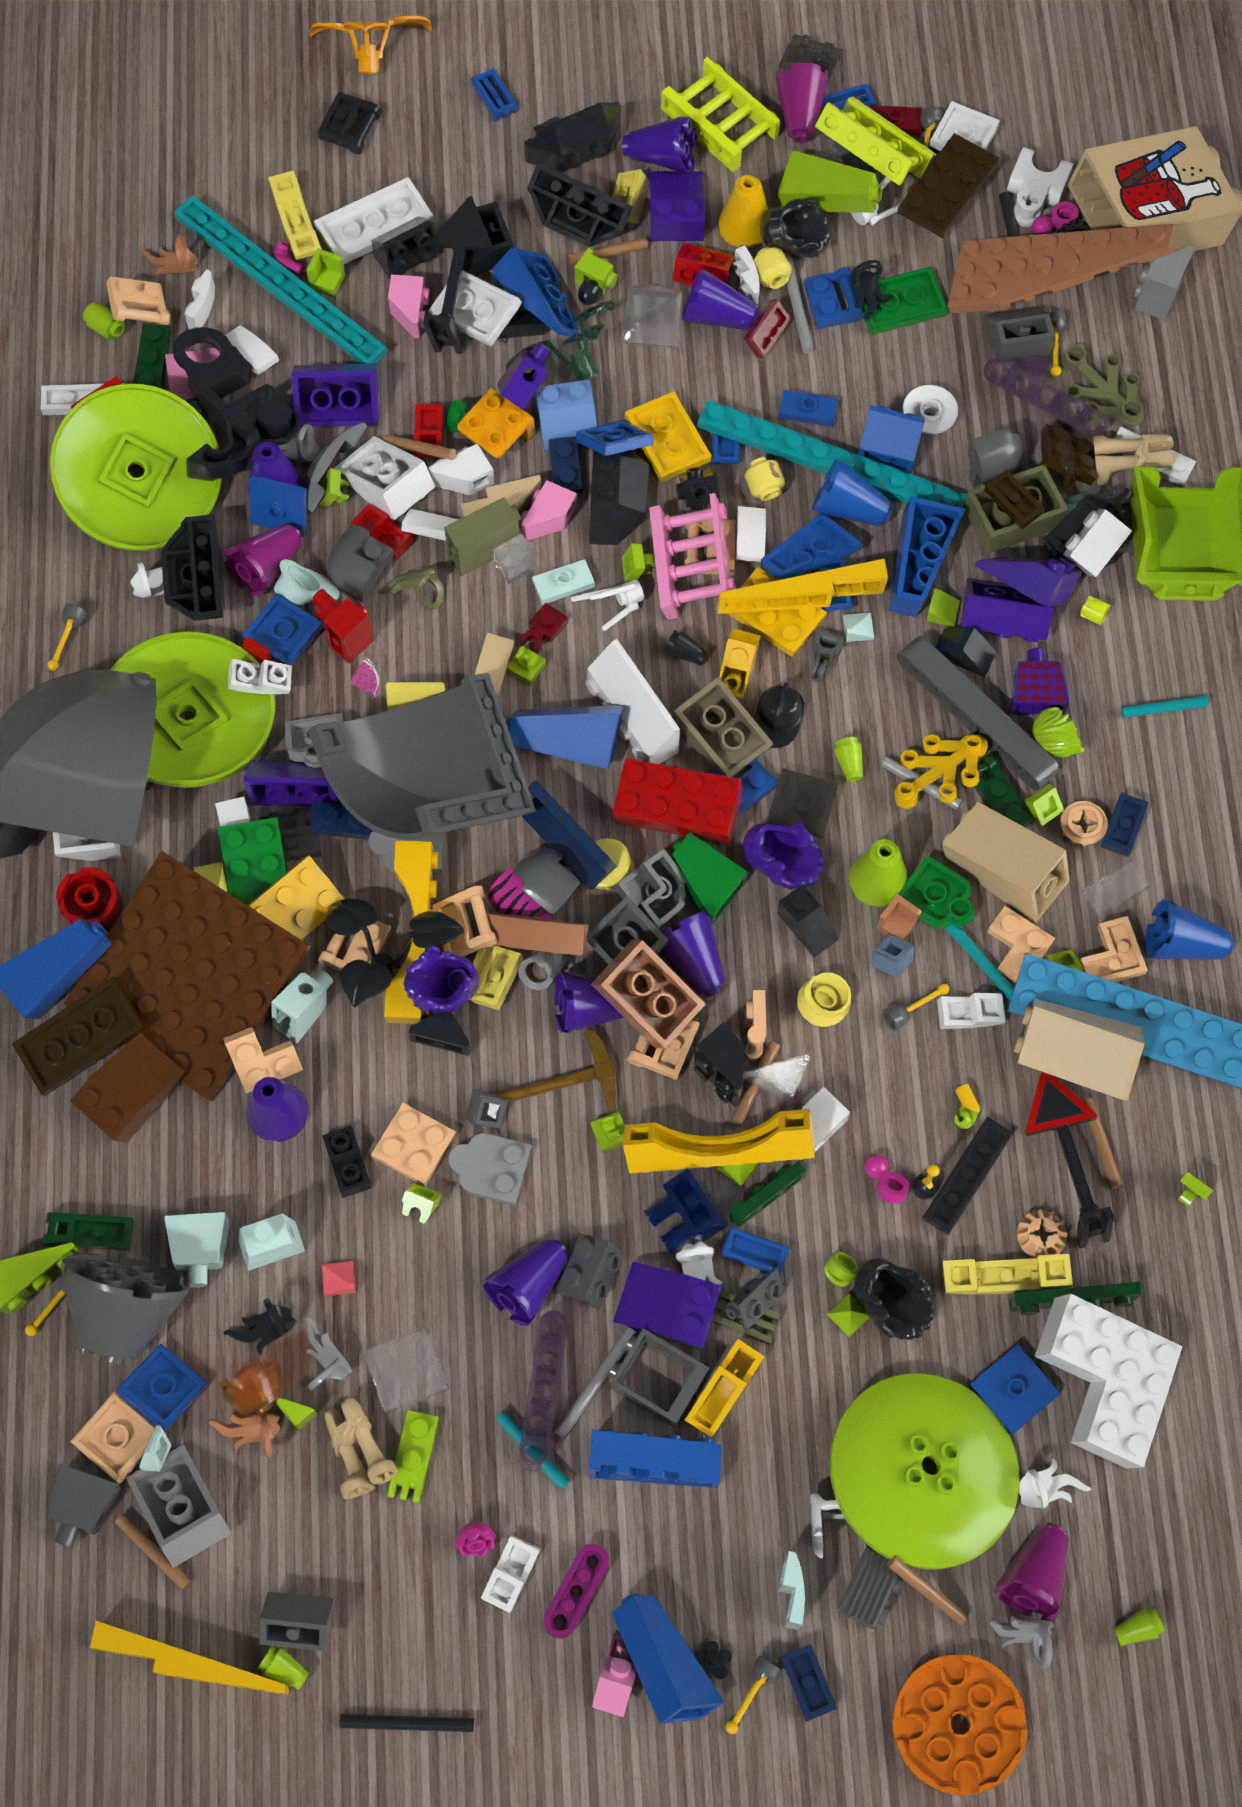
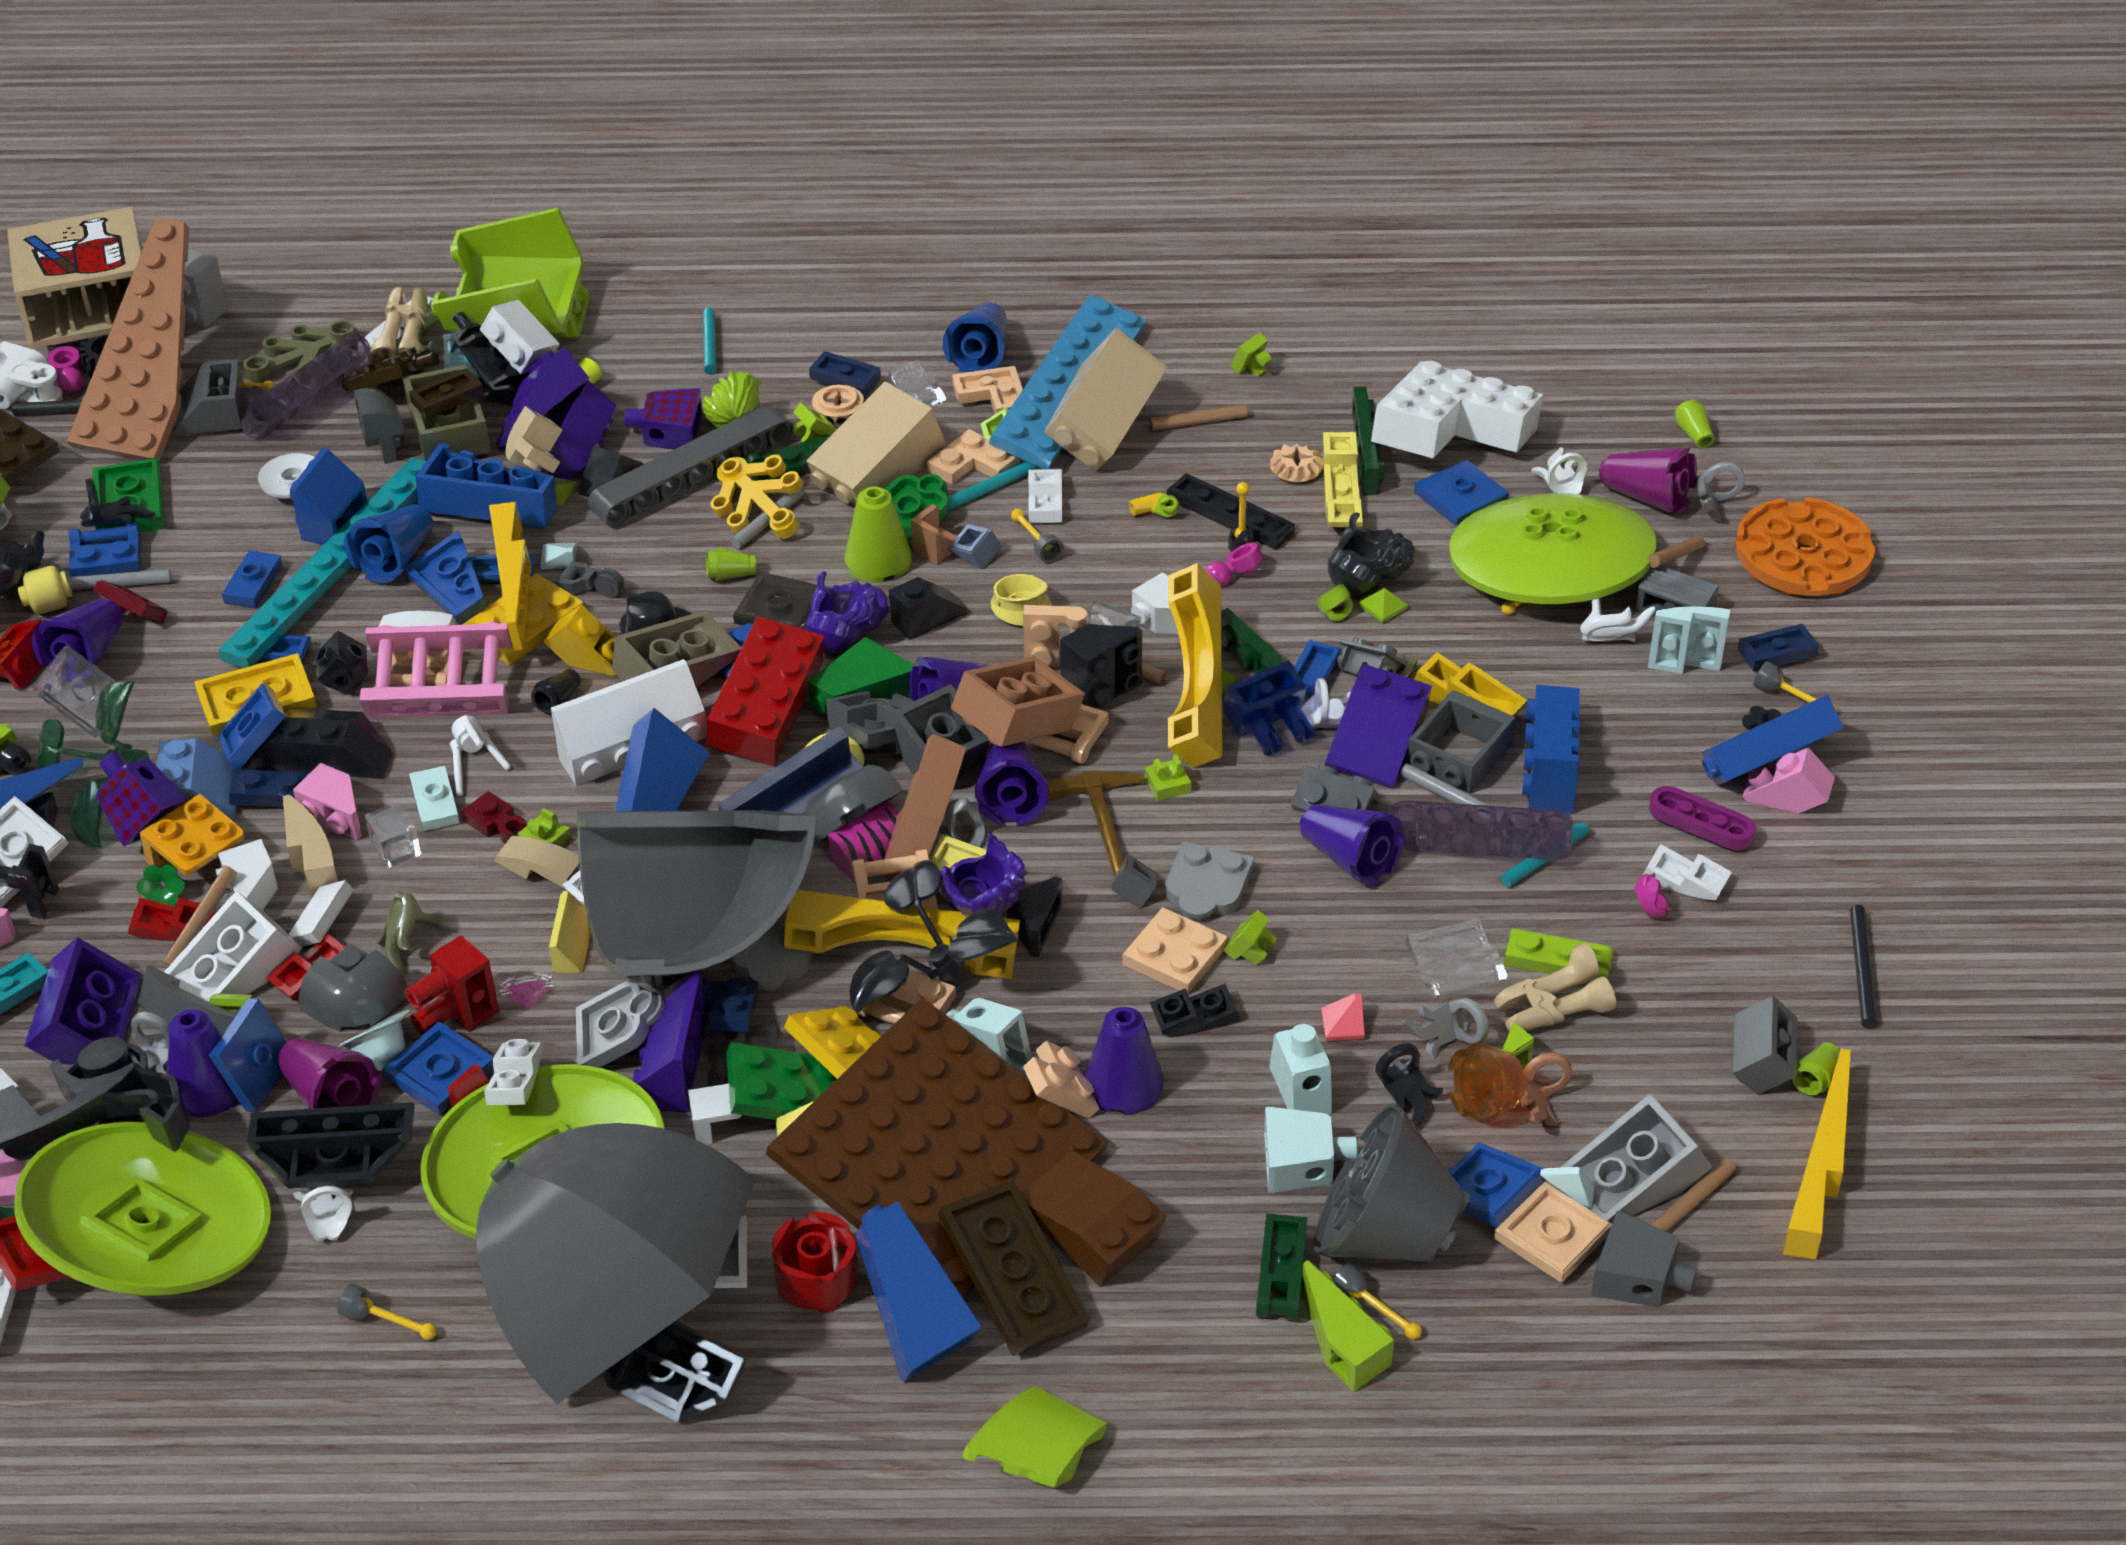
camera: 85 degrees left, 25 degrees down
olive brick [444,497,522,576] -> none
lime tile [622,543,656,582] -> none
white slope [733,245,759,308] -> none
light yellow head [745,457,785,501] -> none
black piece [1025,1071,1114,1248] -> none
none -> tan brick [506,406,563,473]

